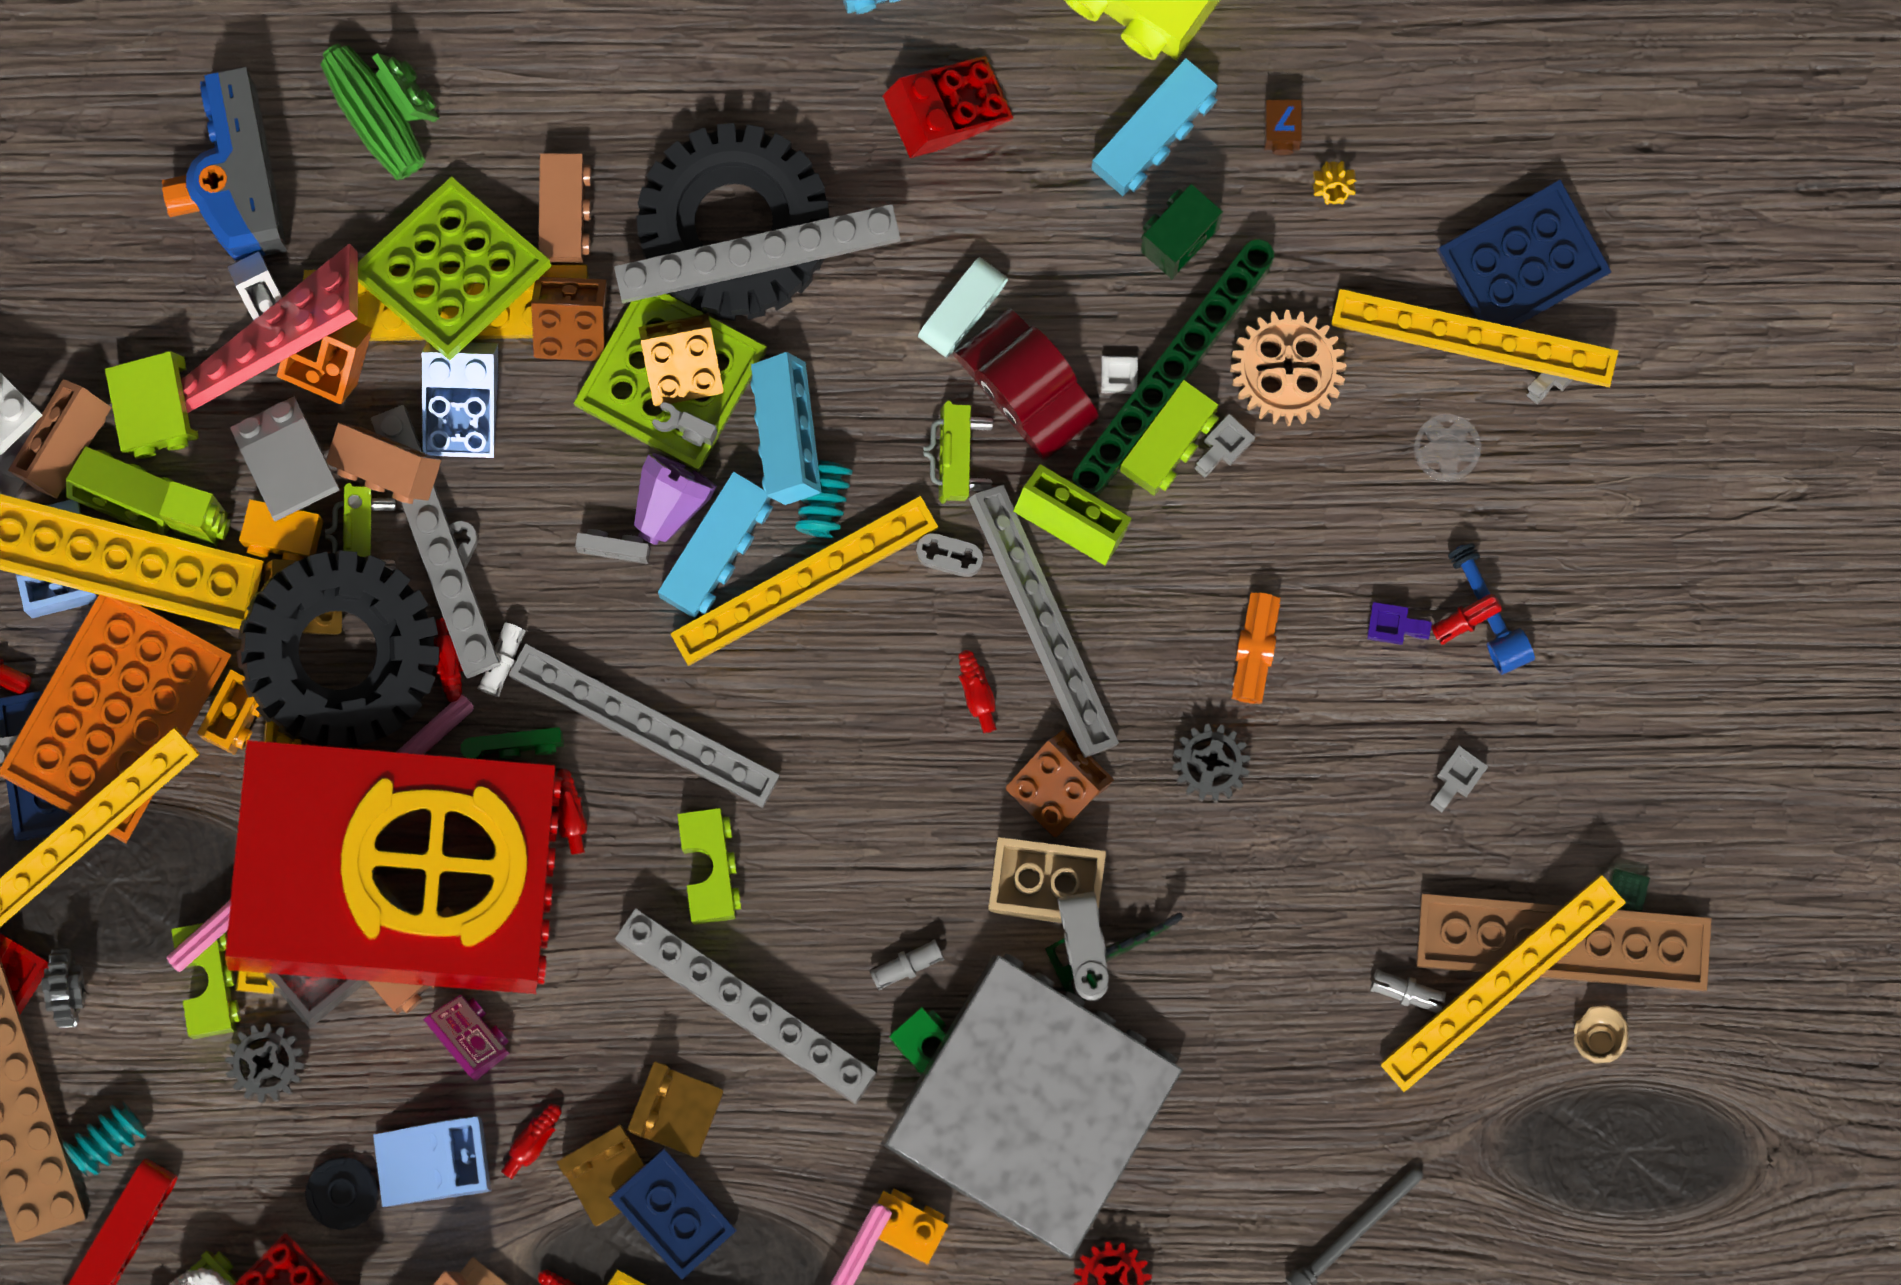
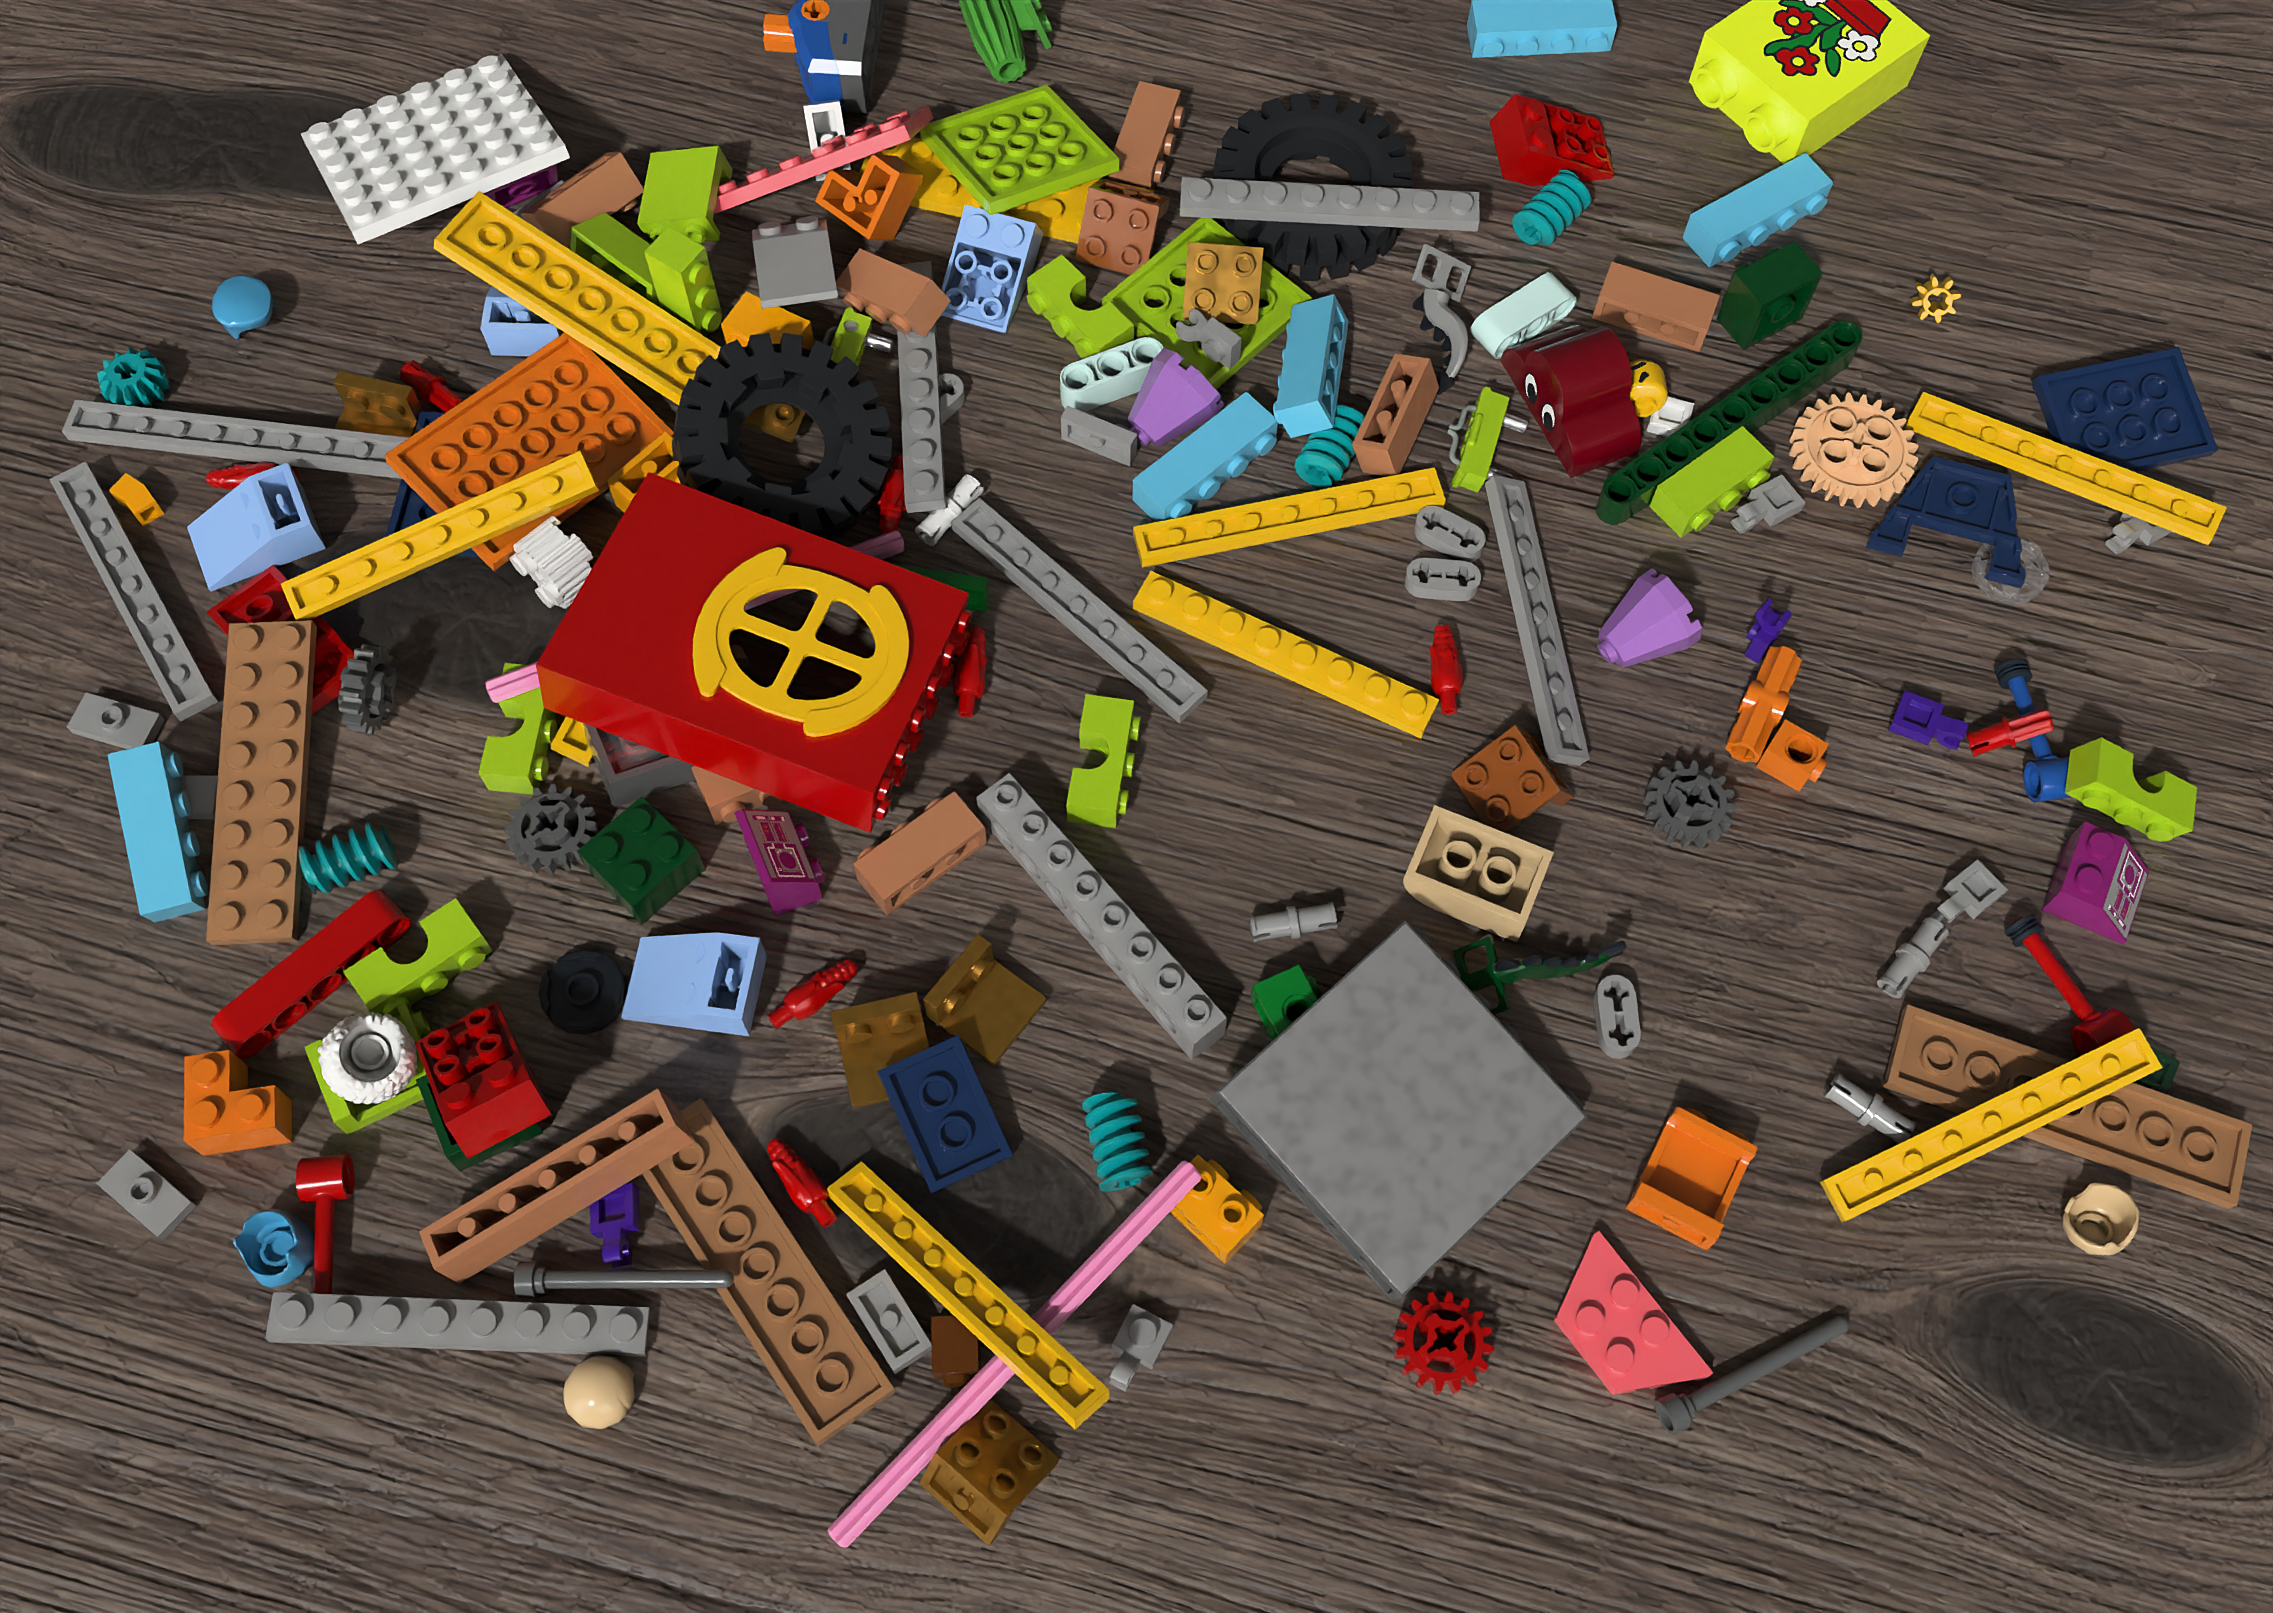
camera: 15 degrees right, 15 degrees down
lime brick [1013,464,1132,566] -> none
light grey piece [1058,891,1108,1001] -> none
reddish brown brick [1264,100,1302,155] -> none
none -> lime arch [343,898,493,1017]
none -> white brick [509,516,593,609]
none -> dark green brick [577,796,705,925]
none -> nougat brick [853,791,987,916]
none -> lime arch [1027,254,1134,359]
none -> light aqua beam [1060,337,1163,411]
none -> teal piece [1082,1092,1153,1192]
none -> yellow plate [1133,571,1440,739]
none -> nougat brick [1352,353,1439,477]
none -> light grey beam [1404,557,1481,601]
none -> light grey piece [1412,244,1471,395]
none -> teal piece [1512,170,1591,246]
none -> coral wing [1554,1231,1713,1395]
none -> nougat brick [1592,262,1720,352]
none -> light grey beam [1593,975,1641,1059]
none -> medium lavender cone [1597,568,1702,668]
none -> orange panel [1625,1107,1758,1251]
none -> yellow head [1629,359,1668,417]
none -> dark purple plate [1744,598,1792,664]
none -> orange brick [1756,719,1829,792]
none -> dark blue wing [1866,456,2026,588]
none -> light grey pin [1877,917,1949,999]
none -> red piece [2005,914,2135,1056]
none -> magenta slope [2042,821,2149,944]
none -> lime arch [2065,737,2197,842]

